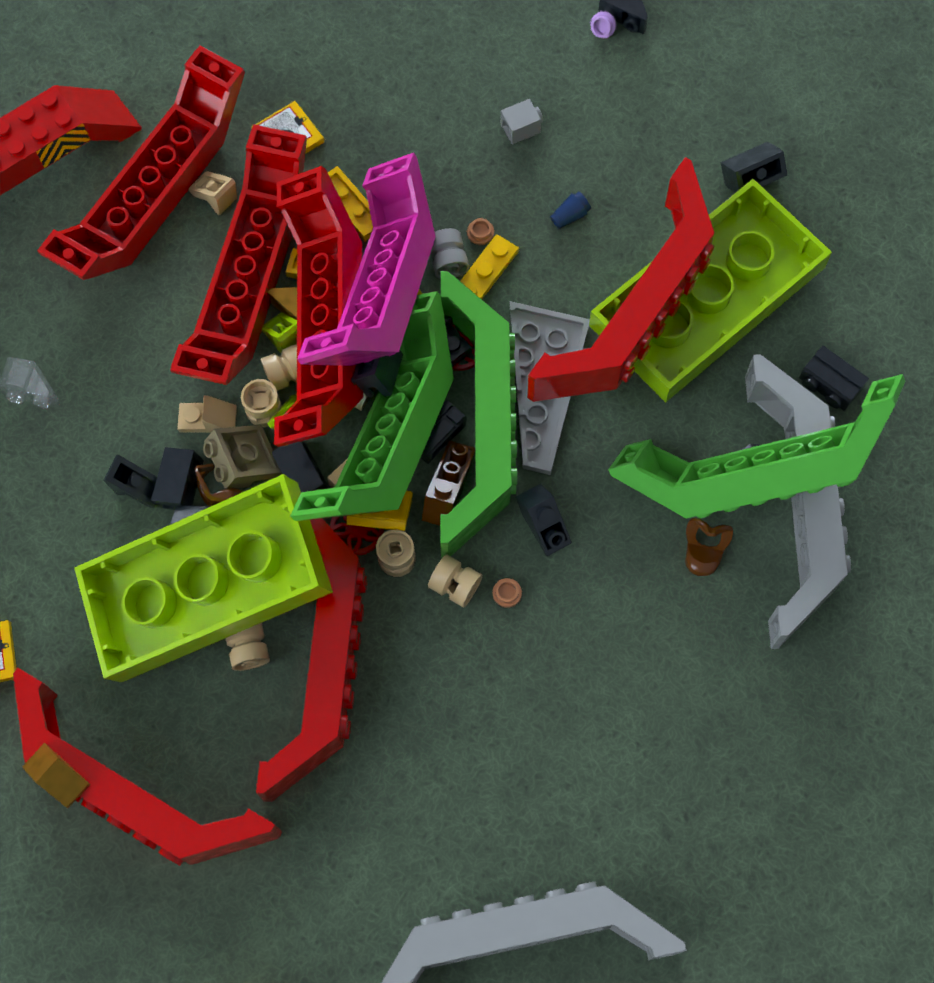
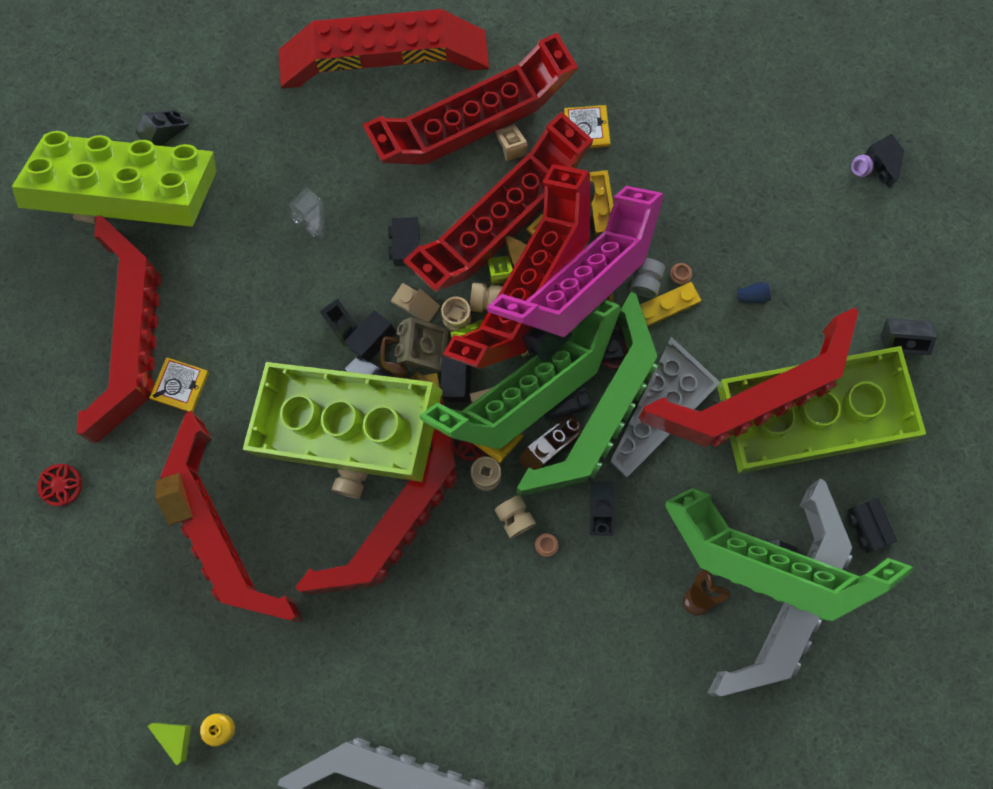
camera: 30 degrees right, 5 degrees up
light grey brick [501,99,543,144] -> none
none -> black brick [388,217,420,267]

